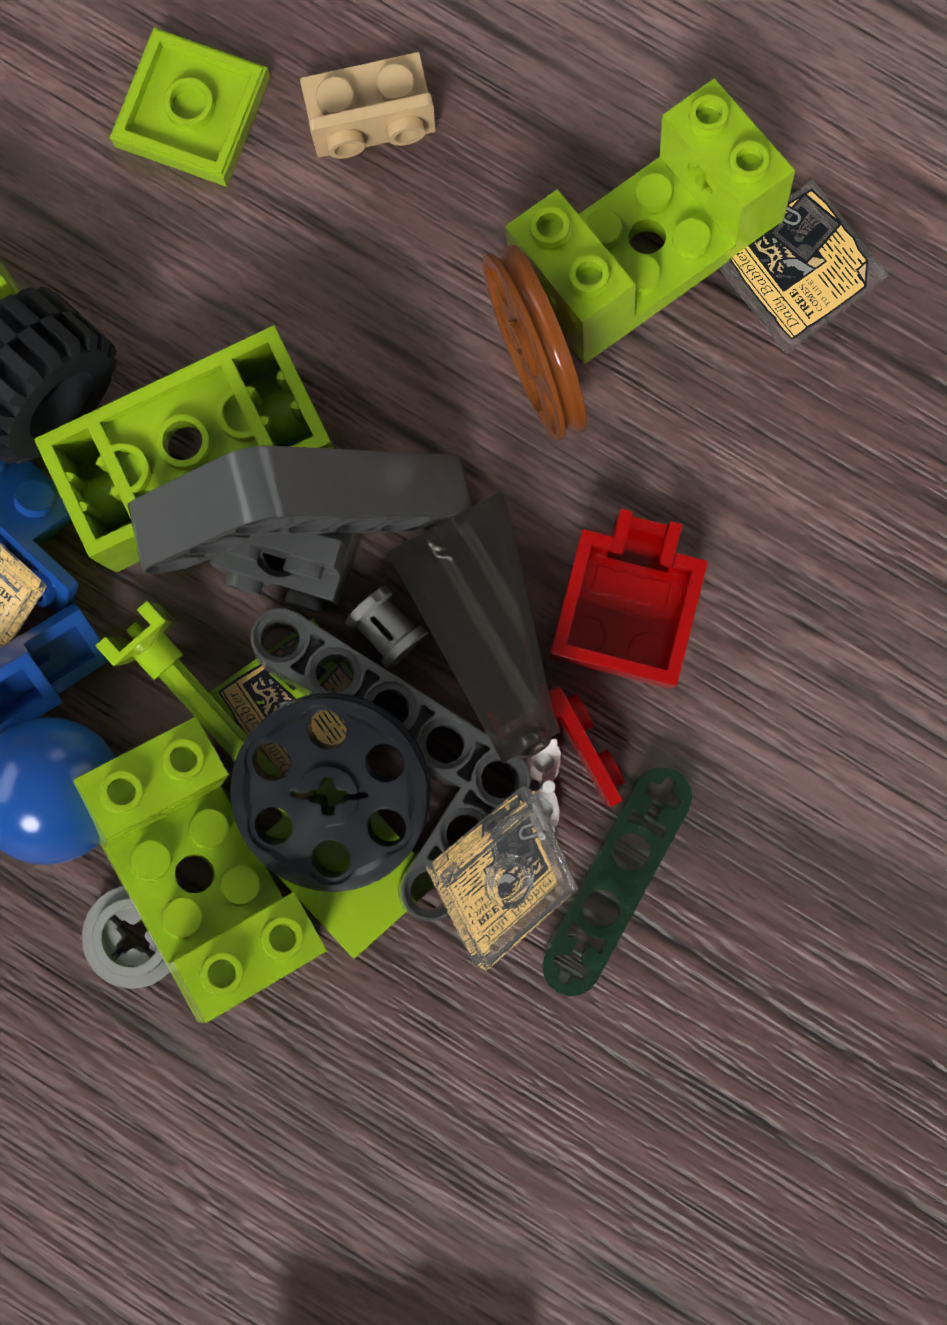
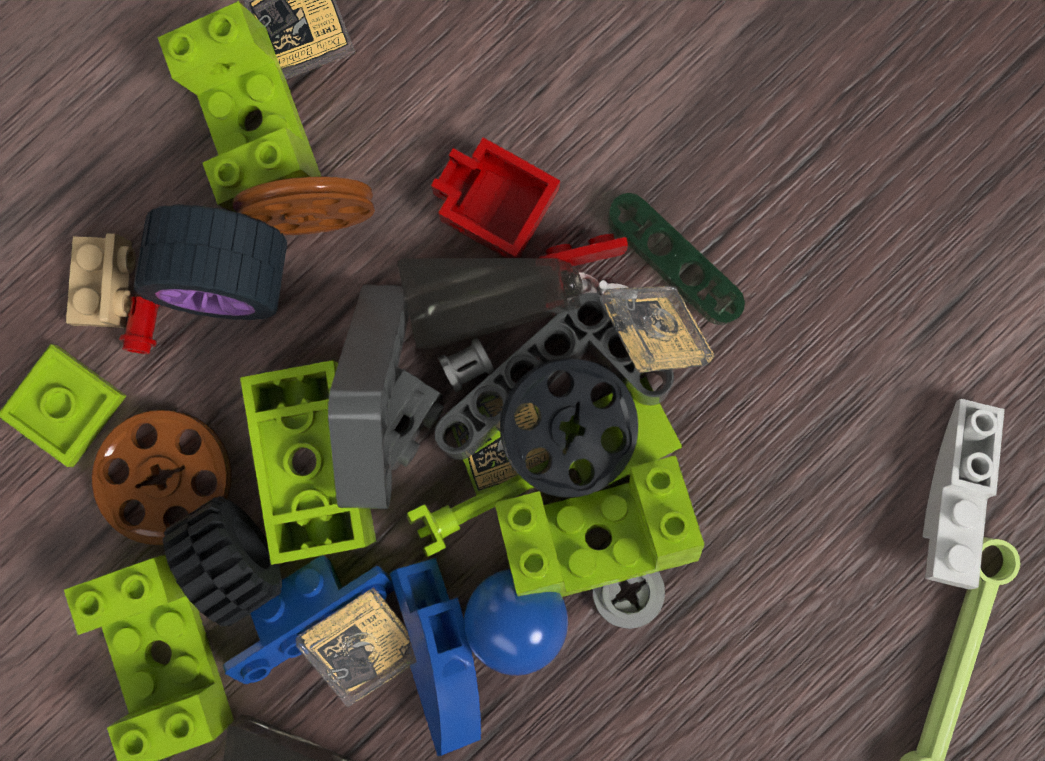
camera: 80 degrees left, 0 degrees up
none -> dark orange wedge [92,410,232,545]
none -> red pin [119,296,160,354]
none -> black wheel [133,204,287,320]

